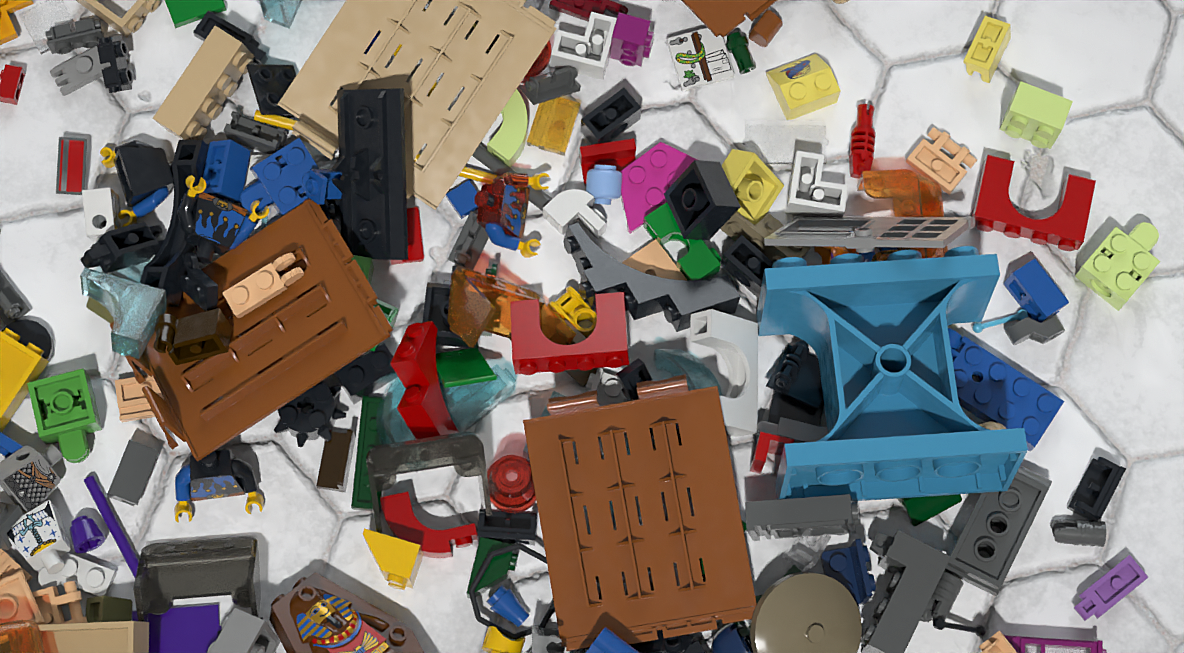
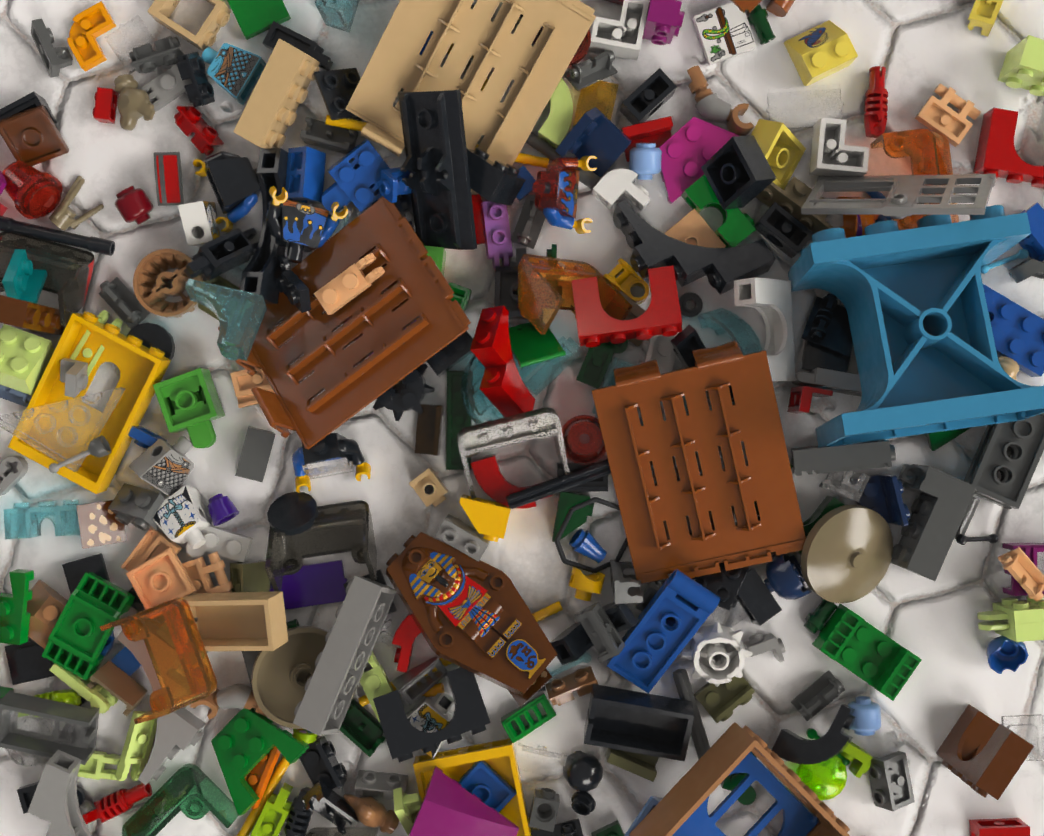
camera: 10 degrees left, 15 degrees up
dark purple bar [84,475,146,580] -> none
dark brown hinge [153,308,232,365] -> none
none -> dark tan animal [114,74,155,131]
none -> dark red head [115,186,153,225]
none -> medium nougat gear [133,249,204,318]
none -> red hinge [174,106,224,156]
none -> torso [201,43,266,105]
none -> black tile [267,492,319,536]
none -> clear piece [302,458,354,479]
none -> tan brick [409,468,448,508]
none -> light grey bracket [435,514,490,562]
none -> black brick [467,147,526,206]
none -> medium lavender hinge [480,201,513,269]
none -> black axle [506,459,611,509]
none -> dark blue bracket [555,107,631,177]
none -> dark green hinge [576,340,628,389]
none -> black plate [679,292,703,318]
none -> medium nougat piece [687,65,755,136]

